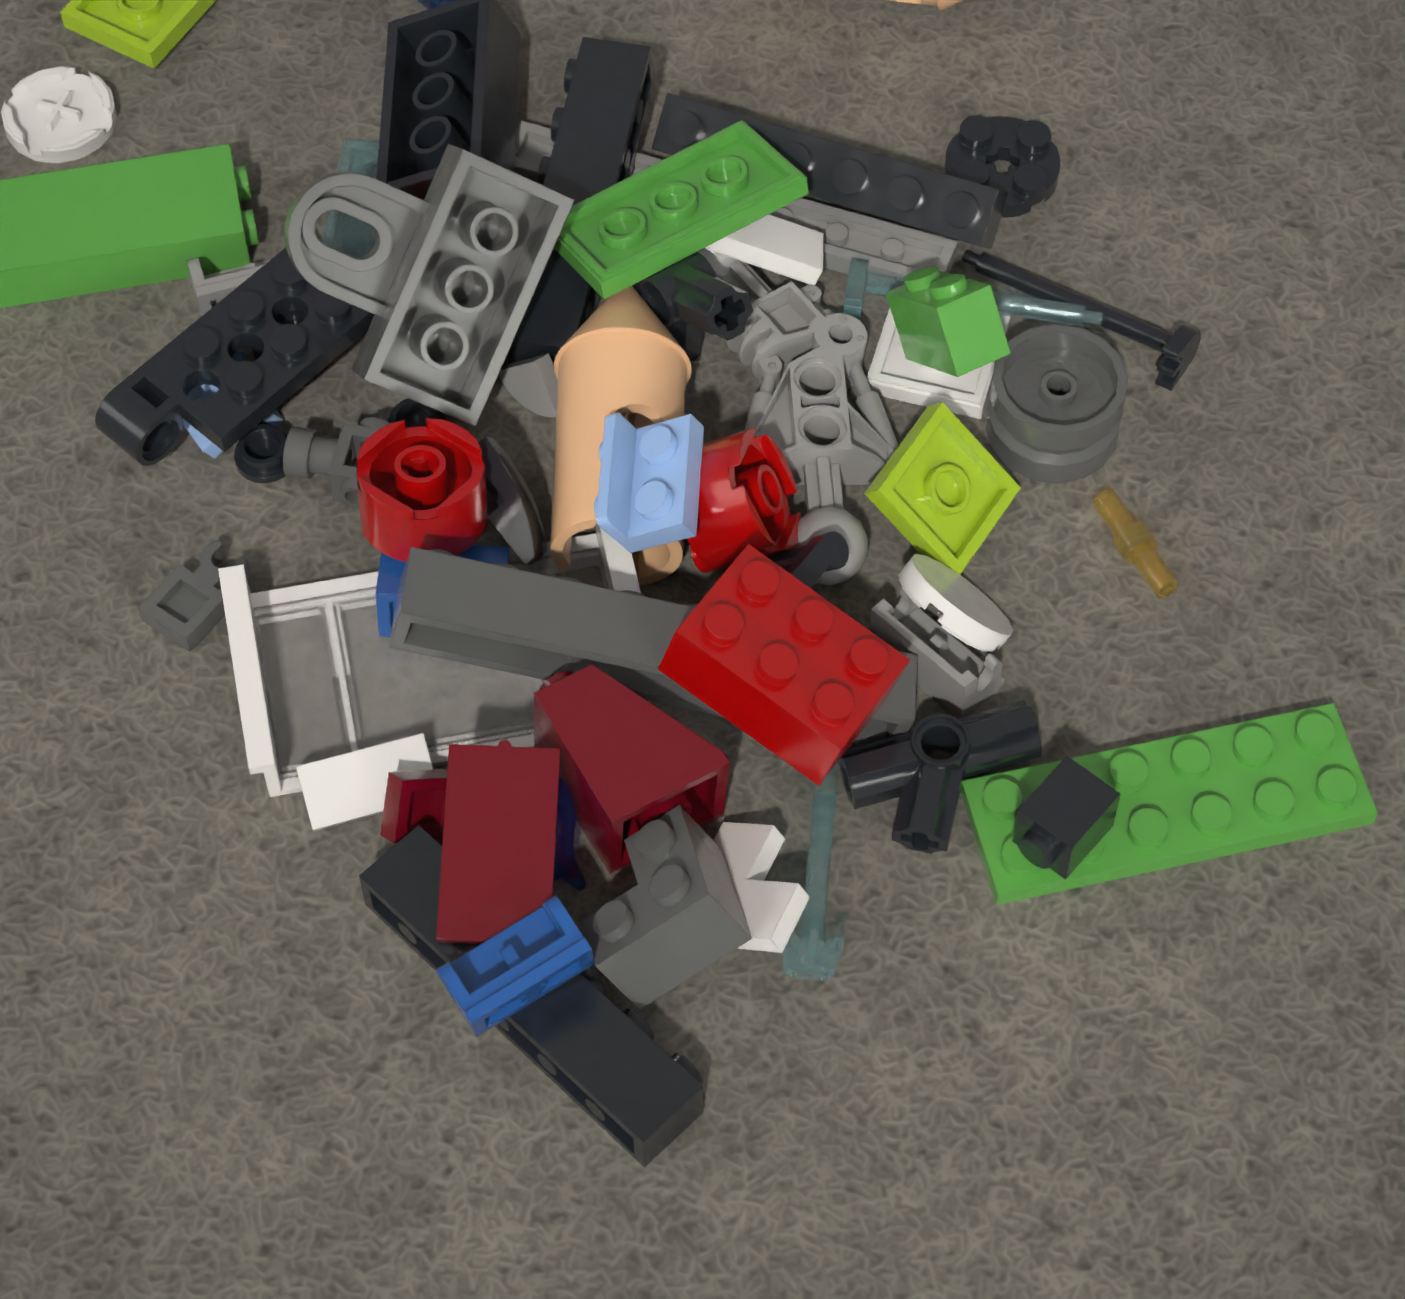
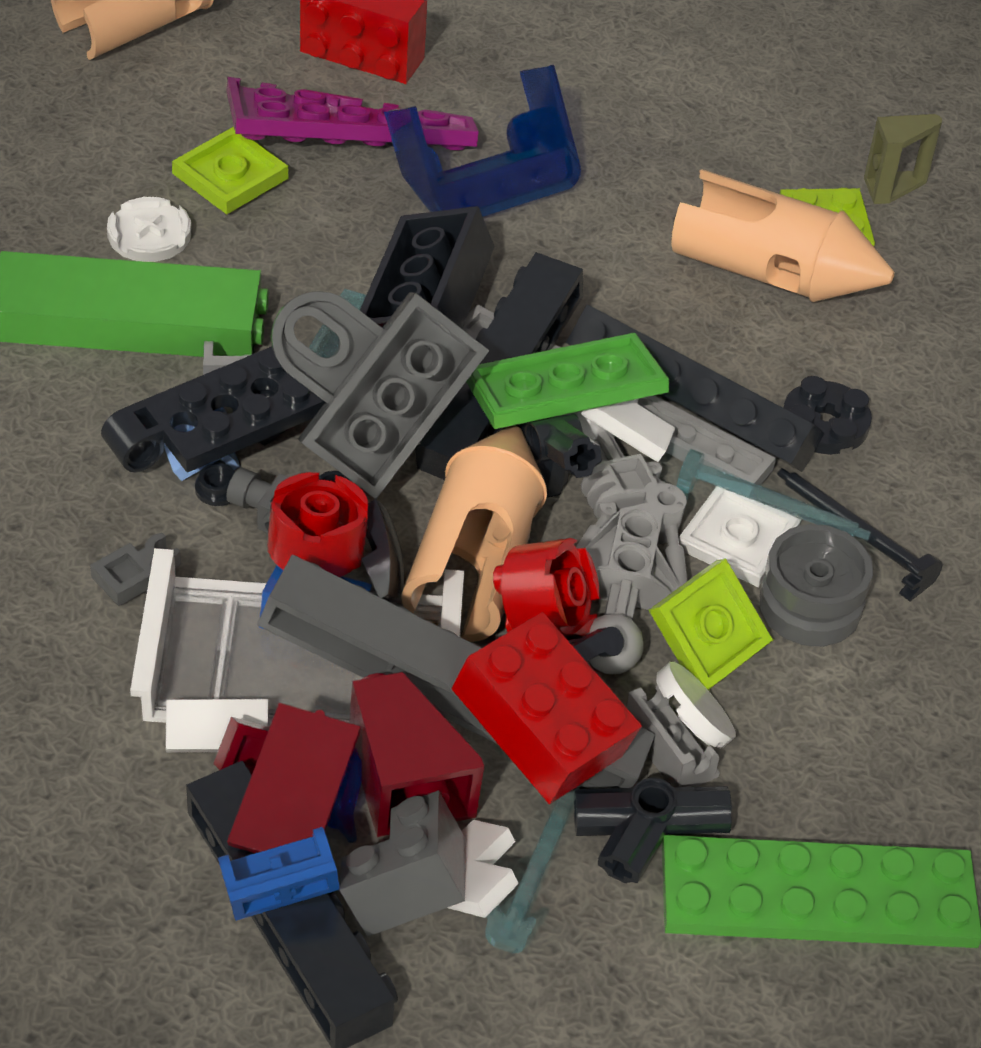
camera: 10 degrees right, 10 degrees down
light grey tile [498,353,558,418] -> none
light blue bracket [594,413,704,553] -> none
bright green brick [885,267,1011,377] -> none
black brick [1012,756,1121,880] -> none
clear yellow bar [1093,489,1179,598] -> none

